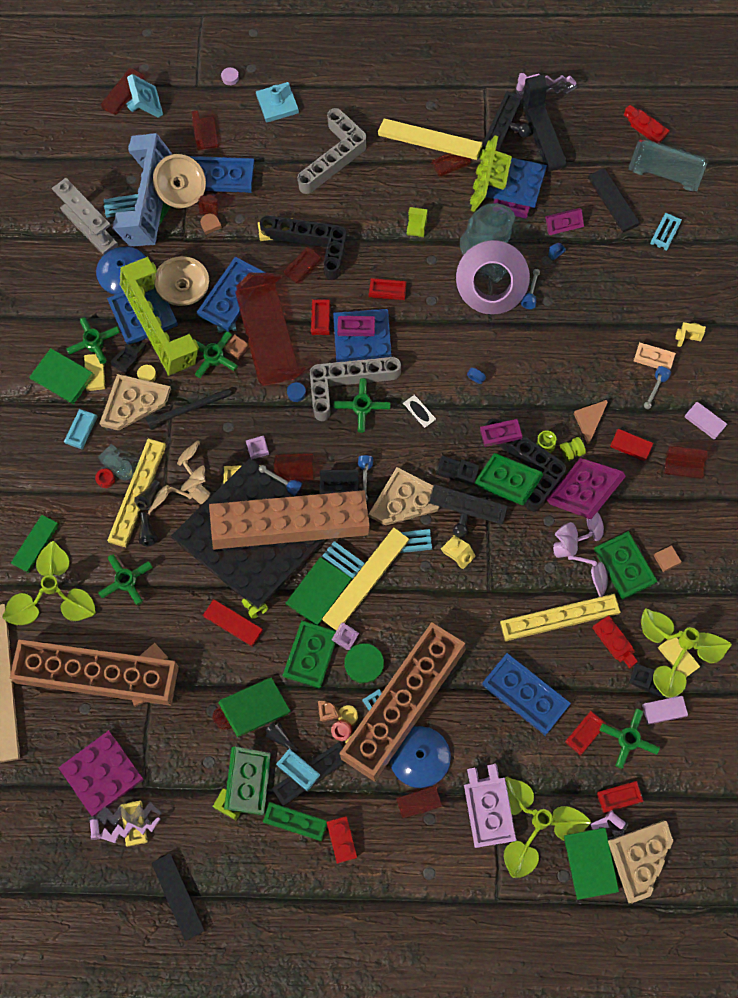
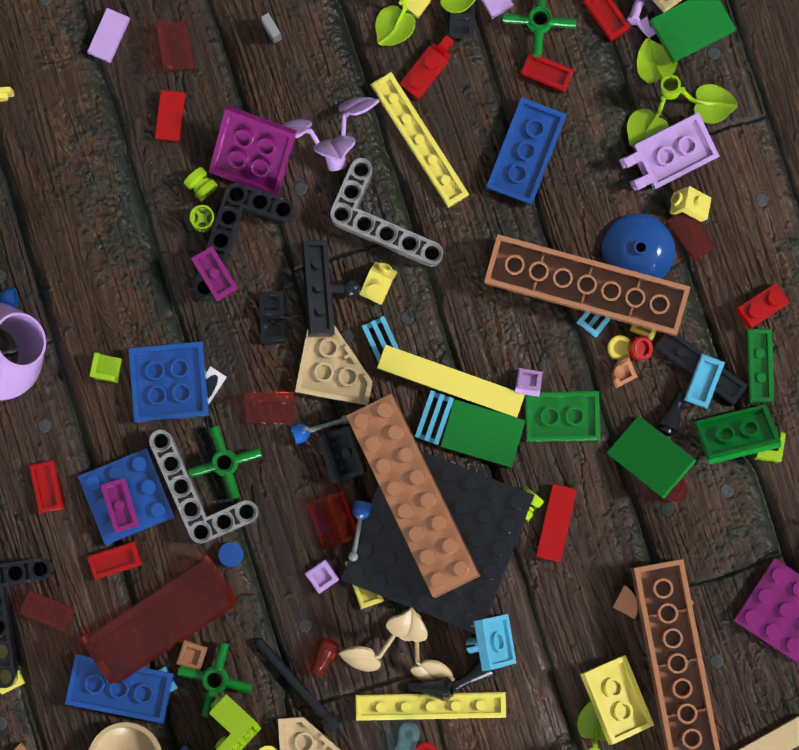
camera: 115 degrees left, 15 degrees up
green bar [98,554,153,606] -> none
green tile [344,644,384,684] -> none
blue tile [467,368,486,384] -> none
green tile [475,453,543,506] -> none
nougat tile [574,400,608,444] -> none
green tile [594,531,657,600] -> none
light nougat plate [633,342,675,370] -> none
hinge [644,366,671,409] -> none
nougat tile [654,546,681,572] -> none
none -> lime panel [90,352,123,383]
none -> blue plate [128,341,210,423]
none -> clear red panel [244,392,296,424]
none -> light grey tile [261,13,282,43]
none -> clear red cone [310,637,340,676]
none -> light grey beam [330,158,443,267]
none -> medium azure tile [466,614,517,671]
none -> light yellow plate [580,655,654,745]
none -> light yellow bracket [670,186,711,222]

